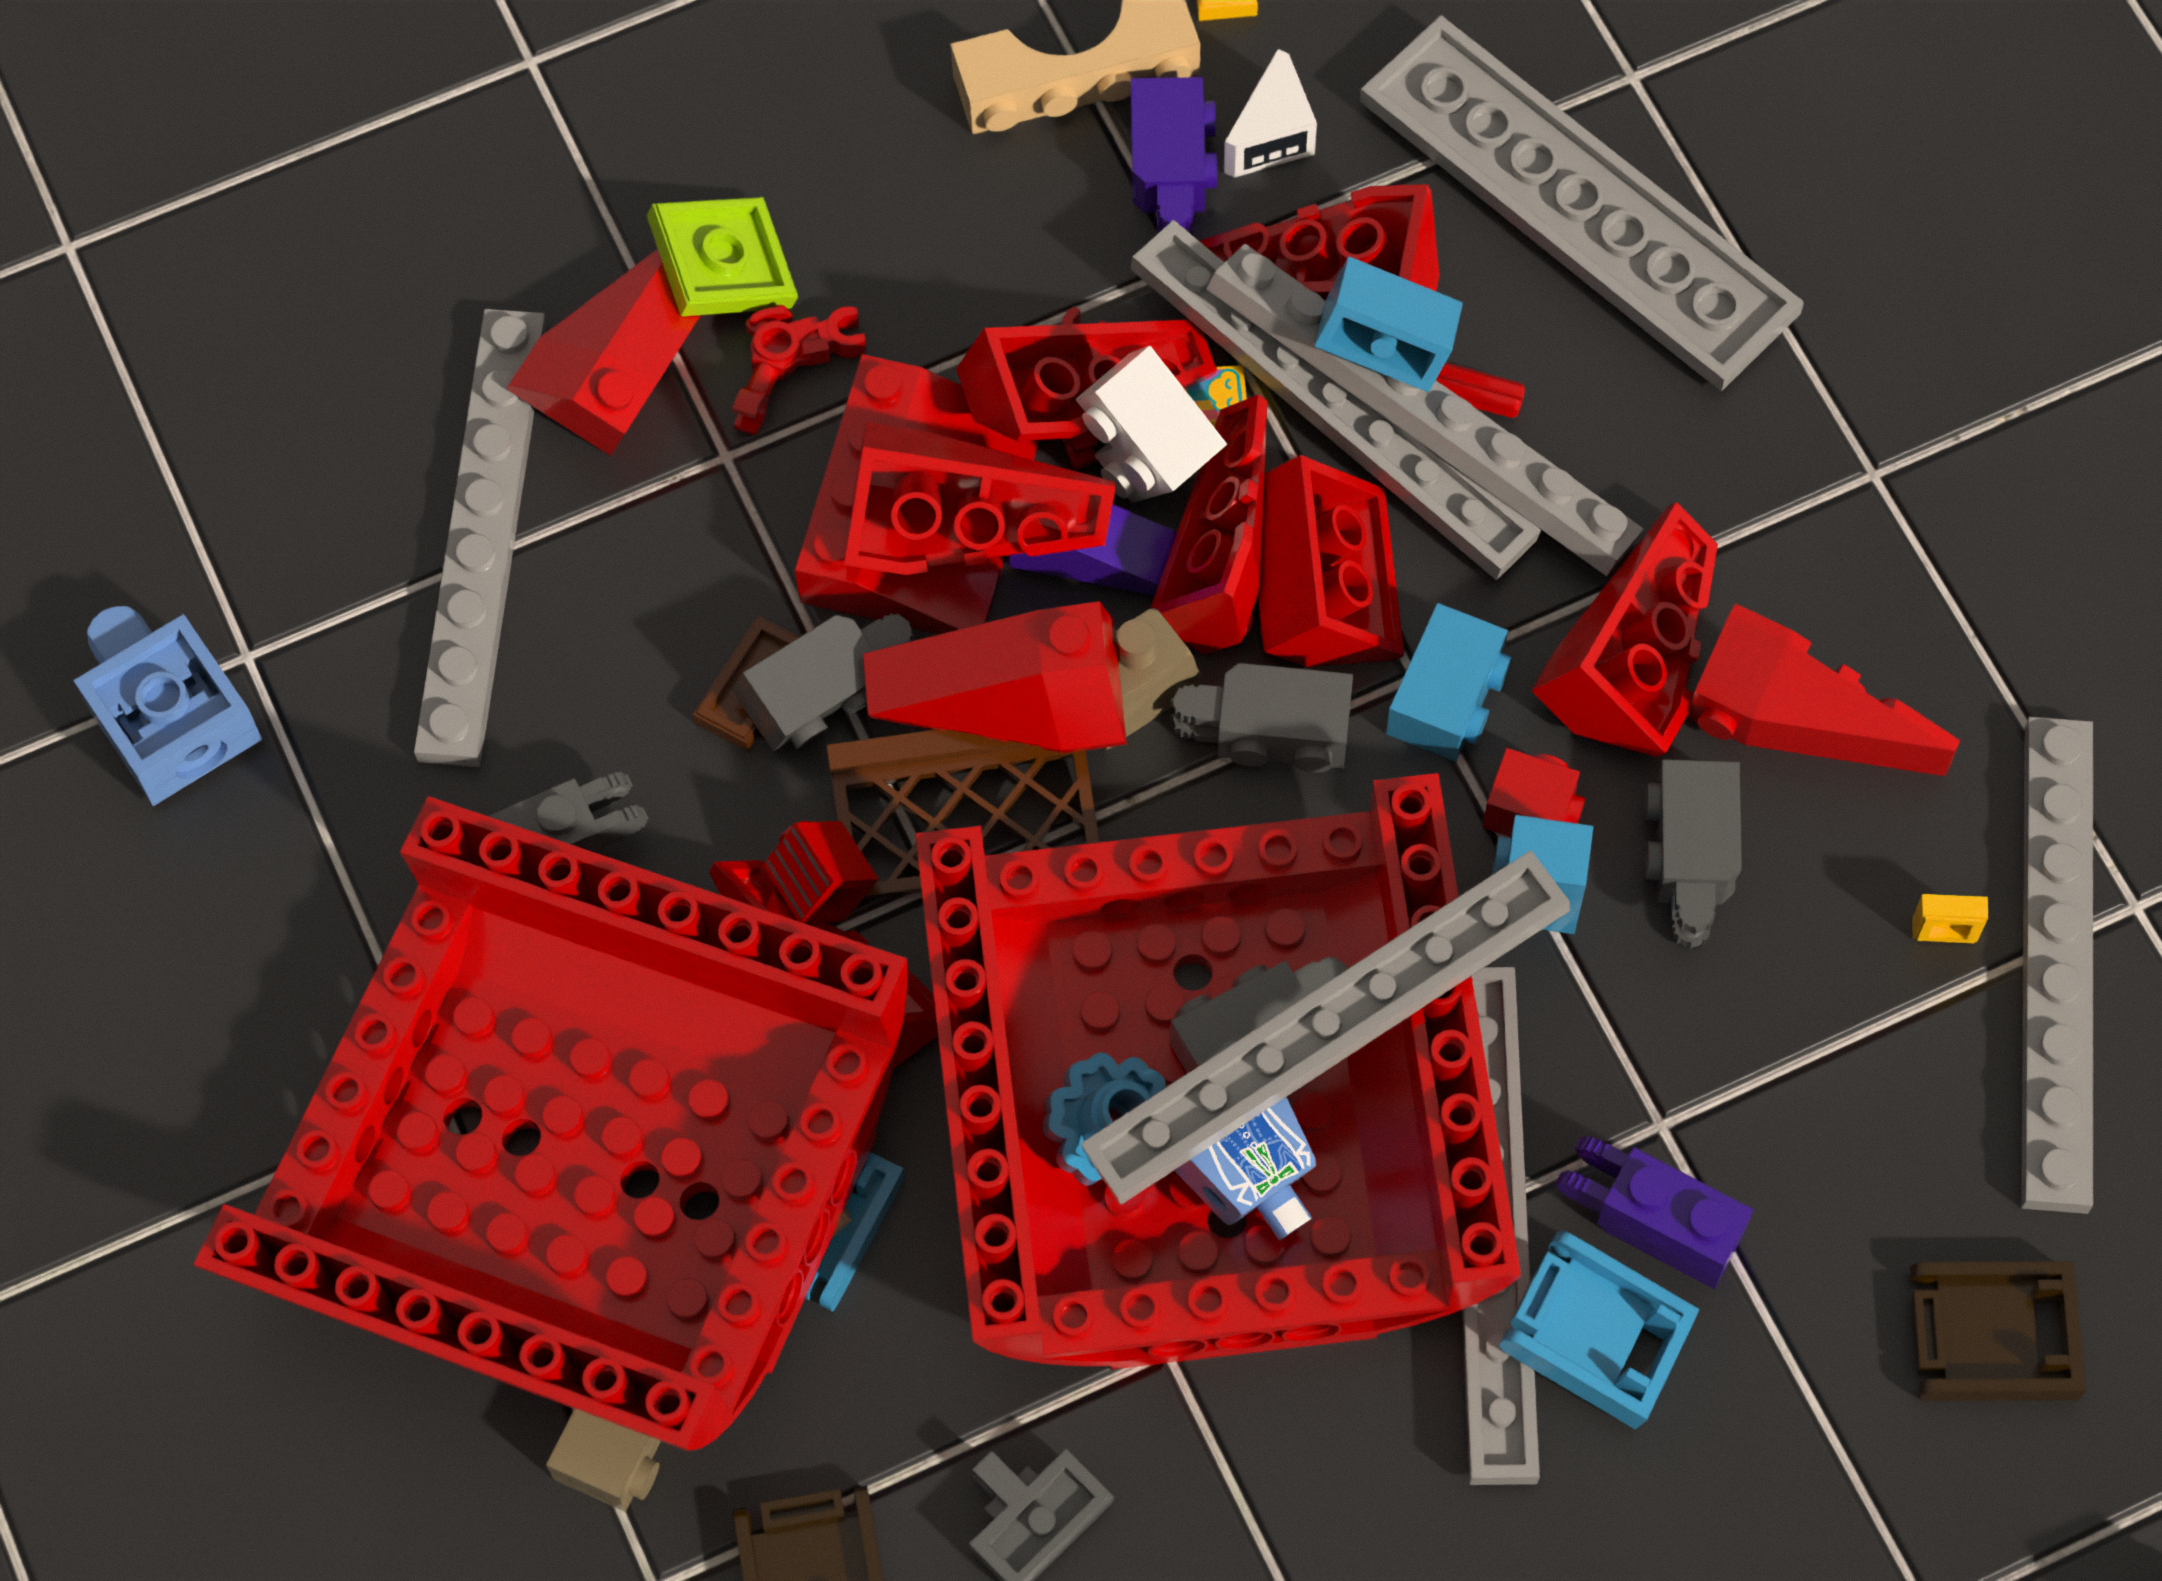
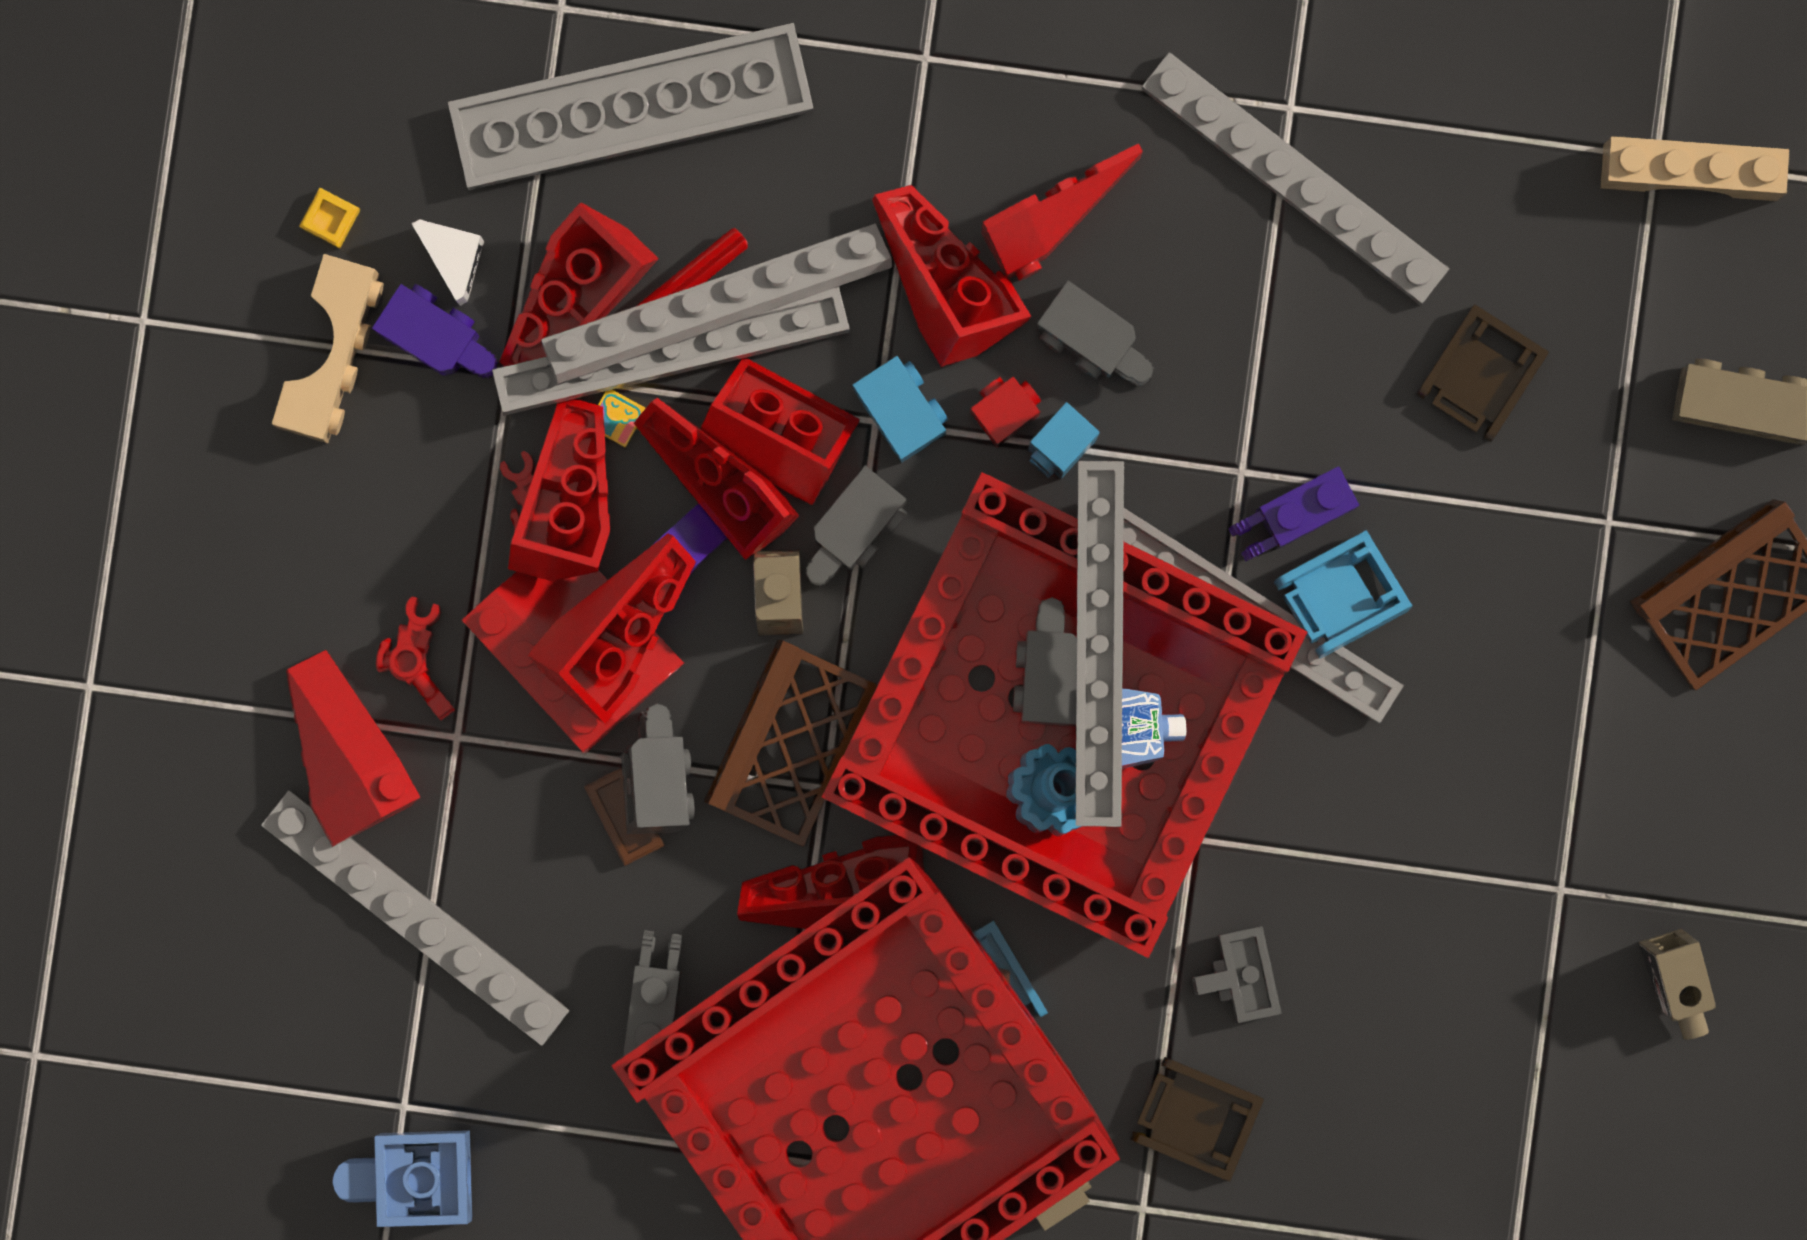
camera: 60 degrees left, 20 degrees up
lime tile [647,197,798,316] -> none
red brick [762,820,879,923] -> none
red wedge [863,601,1127,753] -> none
white brick [1075,345,1227,503] -> none
dark azure brick [1314,256,1463,393] -> none
yellow tile [1912,894,1988,943] -> none

